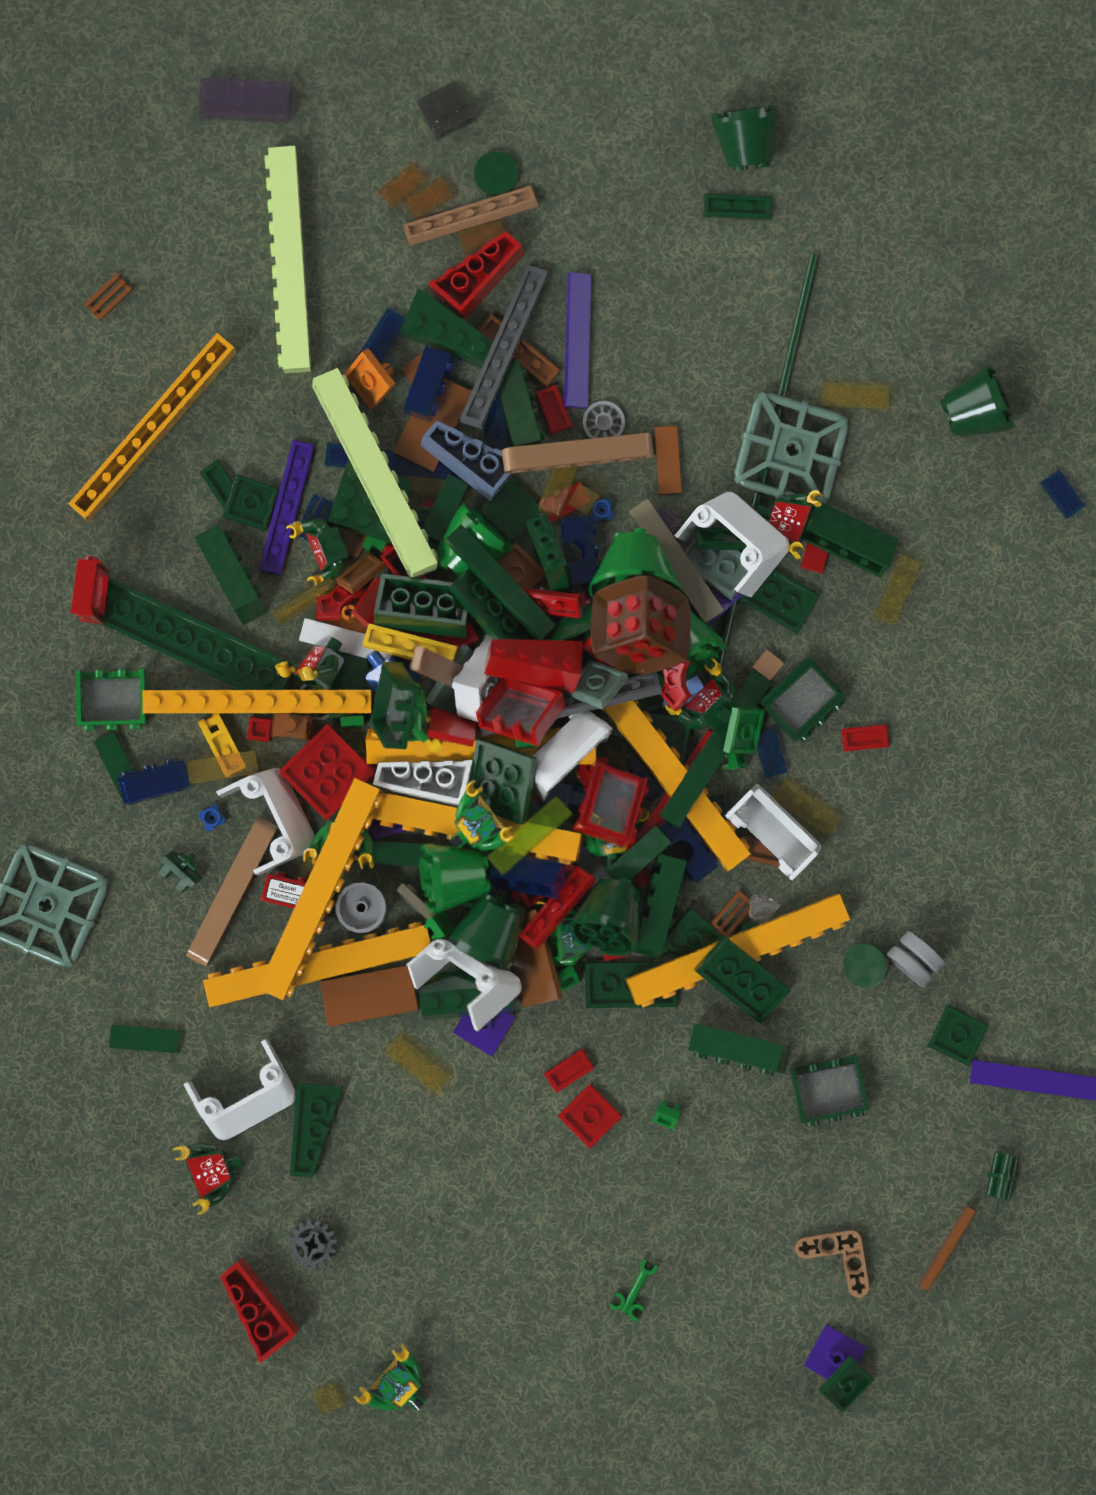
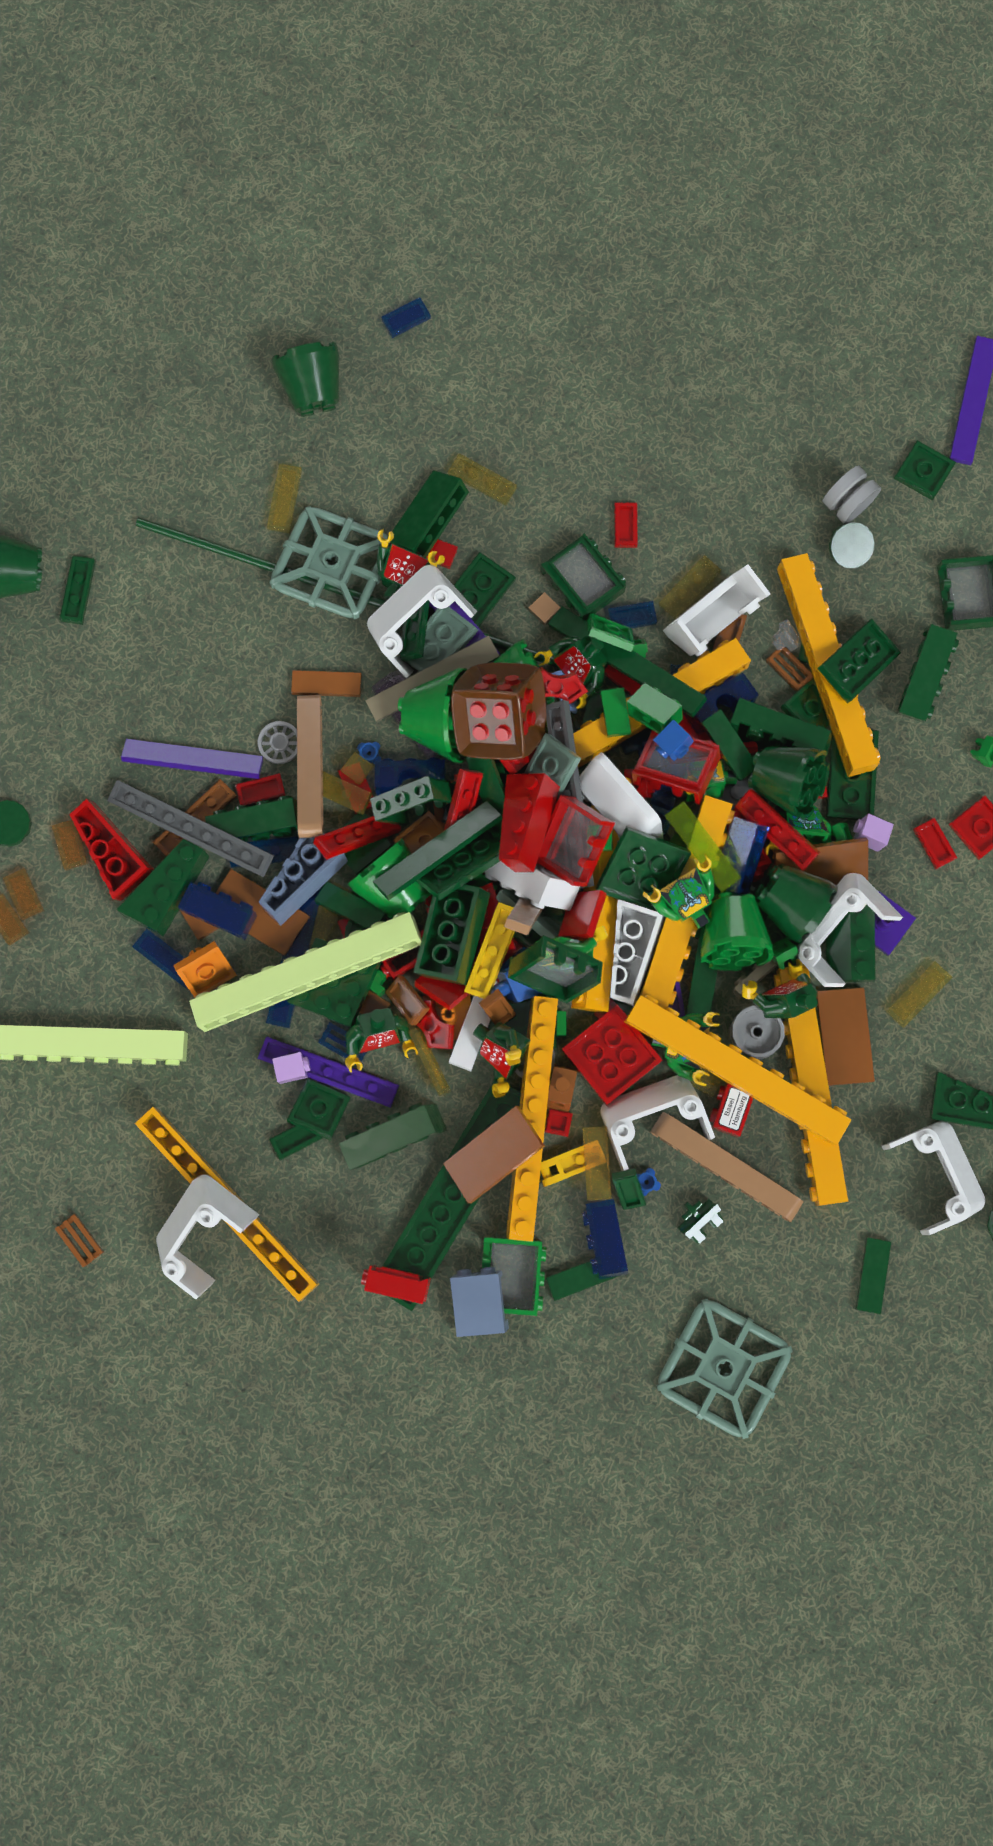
camera: 85 degrees left, 5 degrees down
medium nougat tile [403,186,538,246] -> none
none -> white windscreen [156,1175,259,1299]
none -> lavender brick [272,1052,311,1084]
none -> red tile [313,816,401,860]
none -> dark orange tile [443,1106,545,1203]
none -> sand blue panel [450,1267,509,1337]
none -> dark orange tile [479,989,516,1025]
none -> green tile [600,688,631,738]
none -> dark green tile [612,1168,646,1210]
none -> green brick [627,683,683,734]
none -> blue brick [653,719,694,761]
none -> dark green torso [742,959,818,1018]
none -> lavender brick [853,813,894,852]

